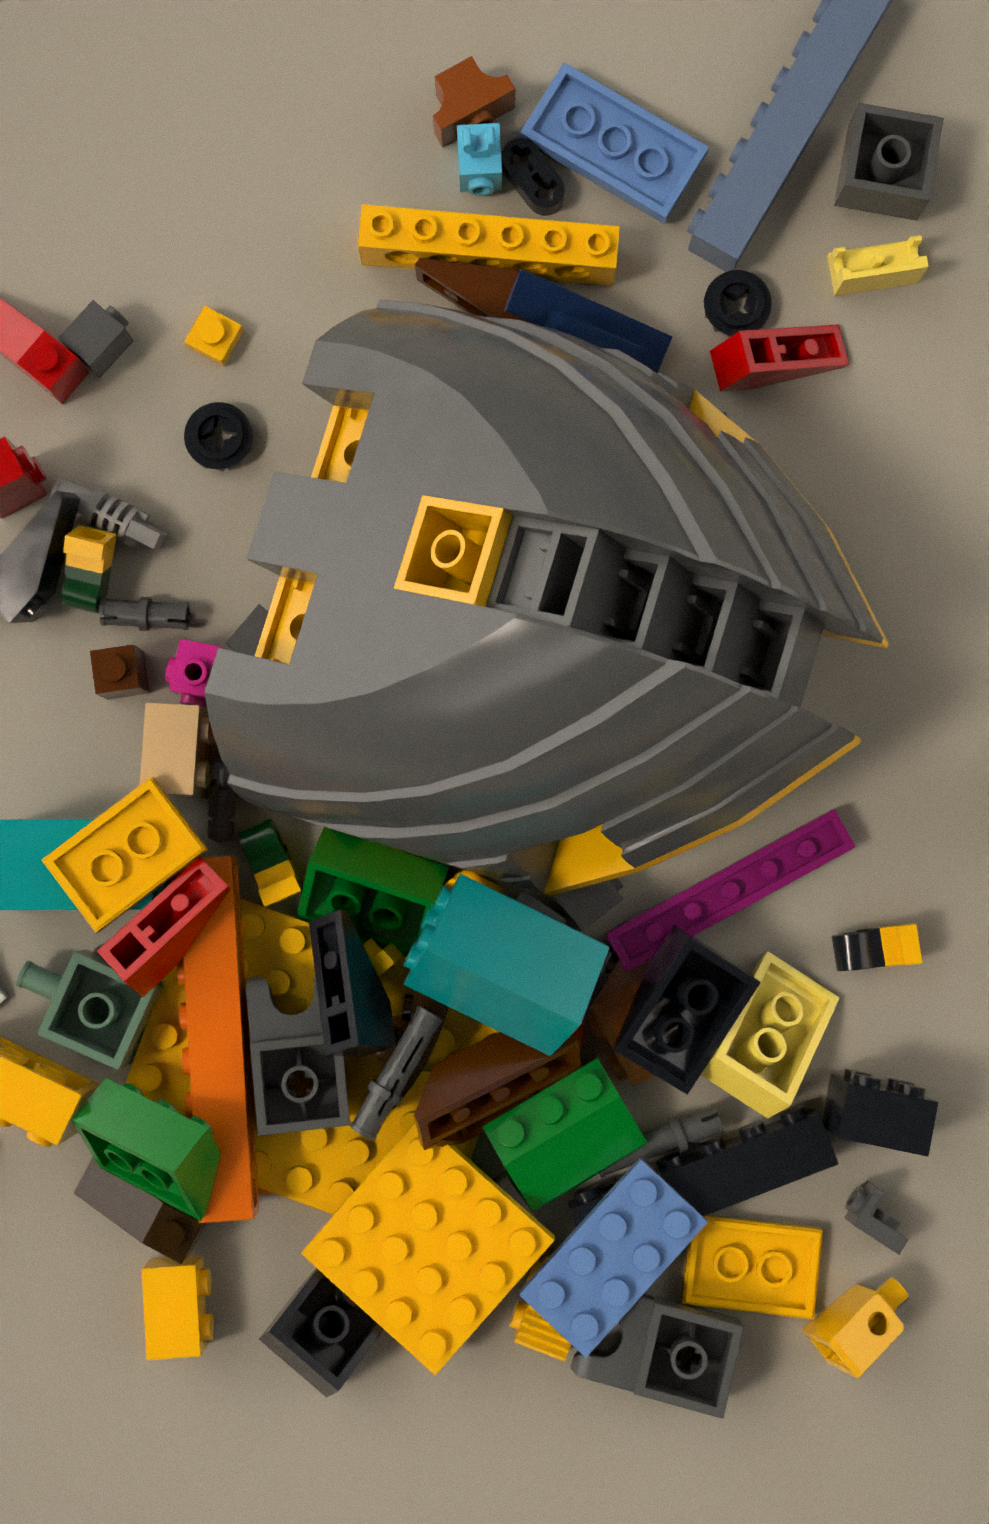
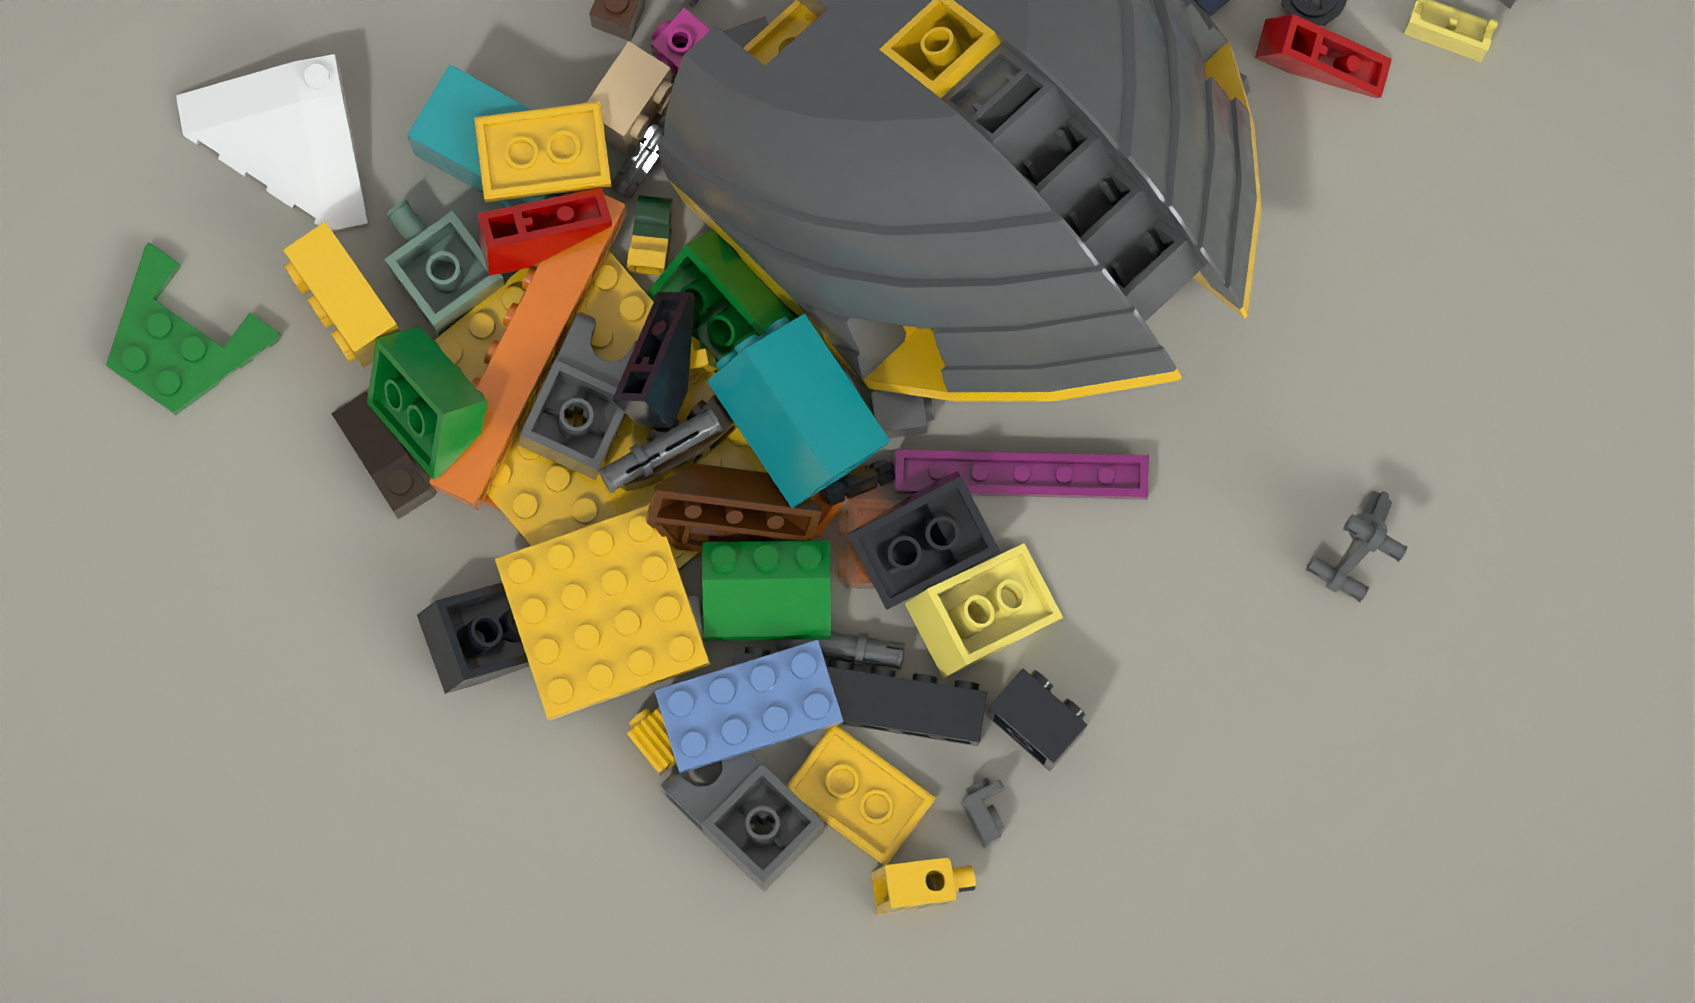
camera: 30 degrees right, 5 degrees down
yellow brick [142,1255,214,1360] -> none
leg [832,923,923,971] -> none

